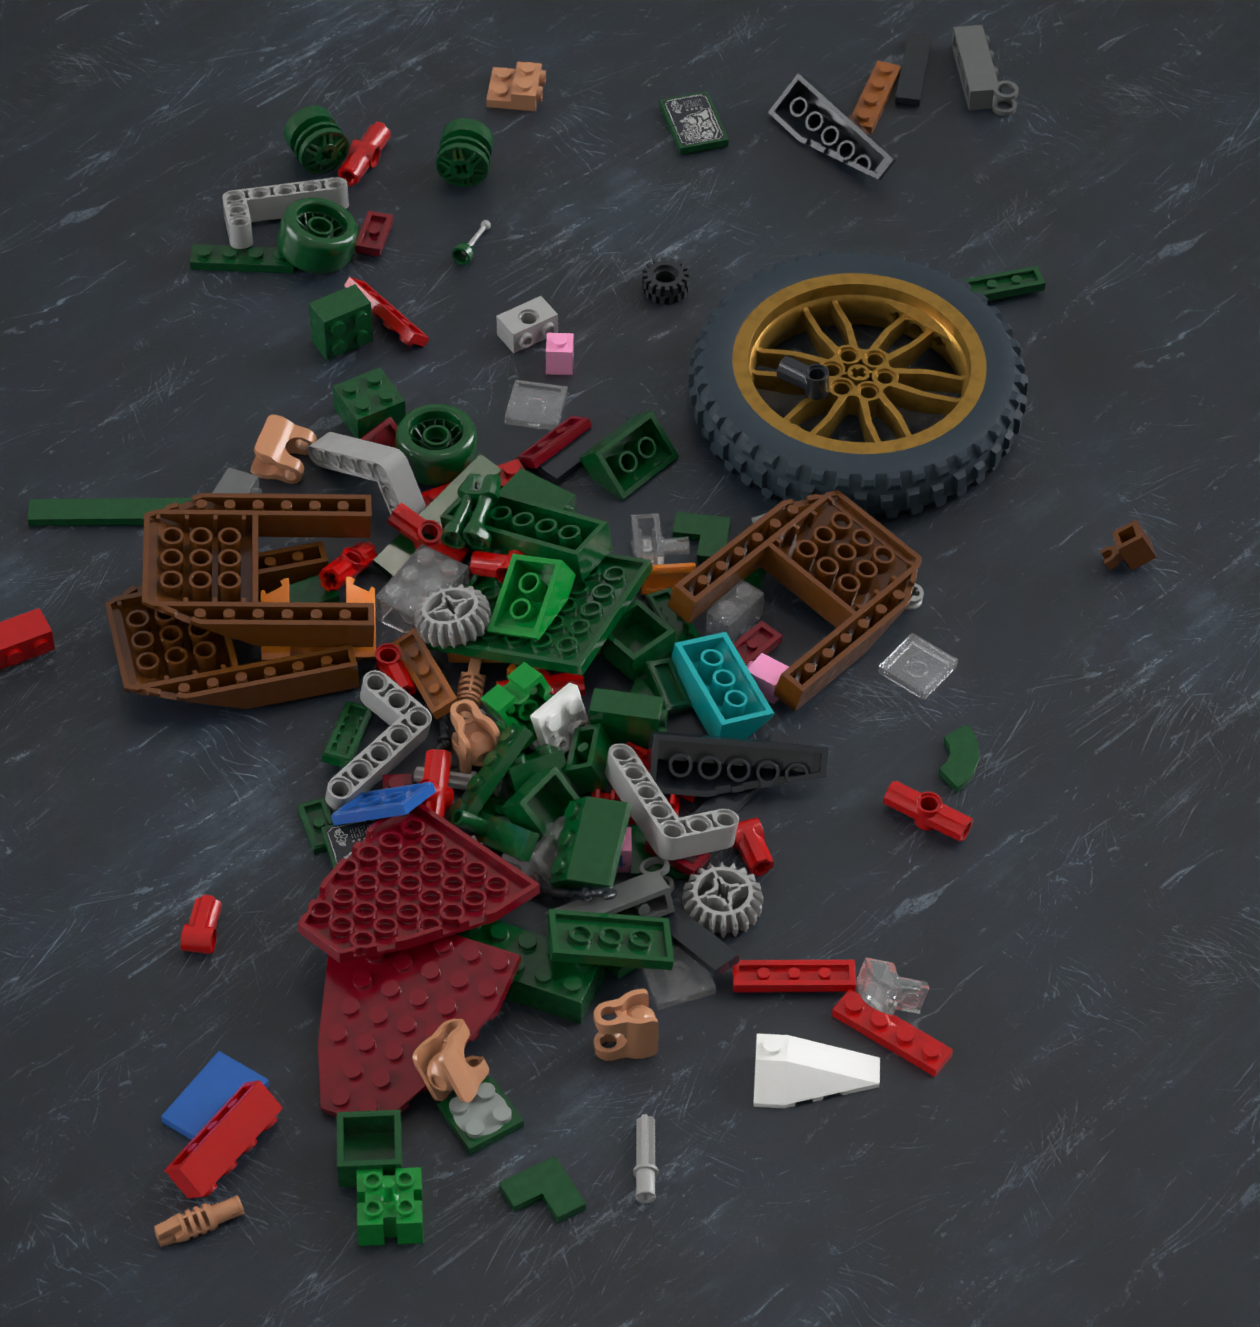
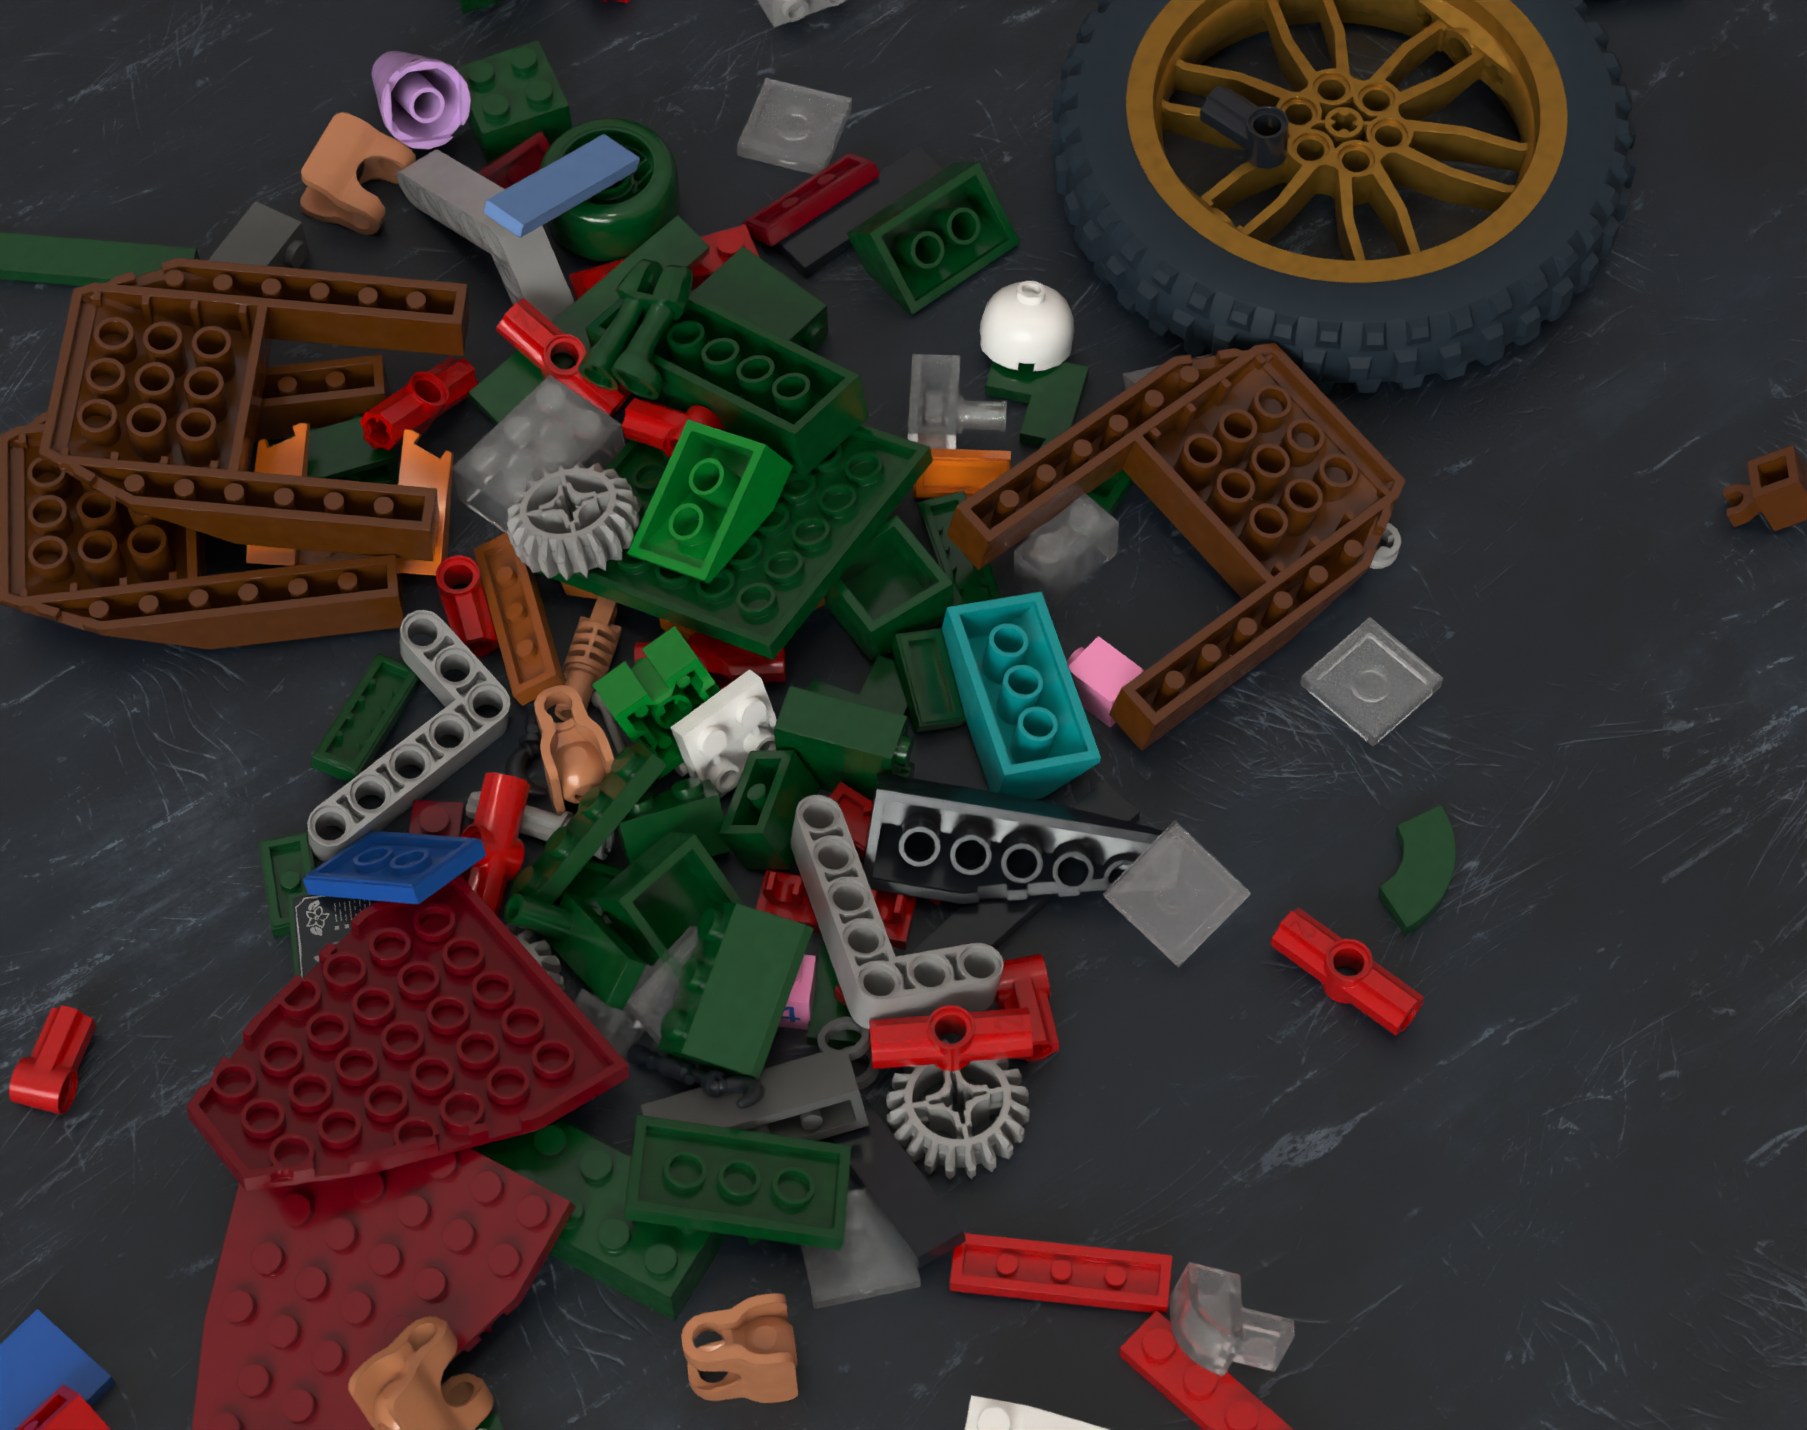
camera: 10 degrees right, 10 degrees up
bright pink brick [546,333,574,375] -> none
dark red plate [733,620,782,666] -> none
none -> lavender cone [372,51,471,149]
none -> medium blue tile [484,134,640,238]
none -> red piece [869,1005,1033,1071]
none -> white cylinder [980,281,1074,371]
none -> clear tile [1103,820,1251,967]

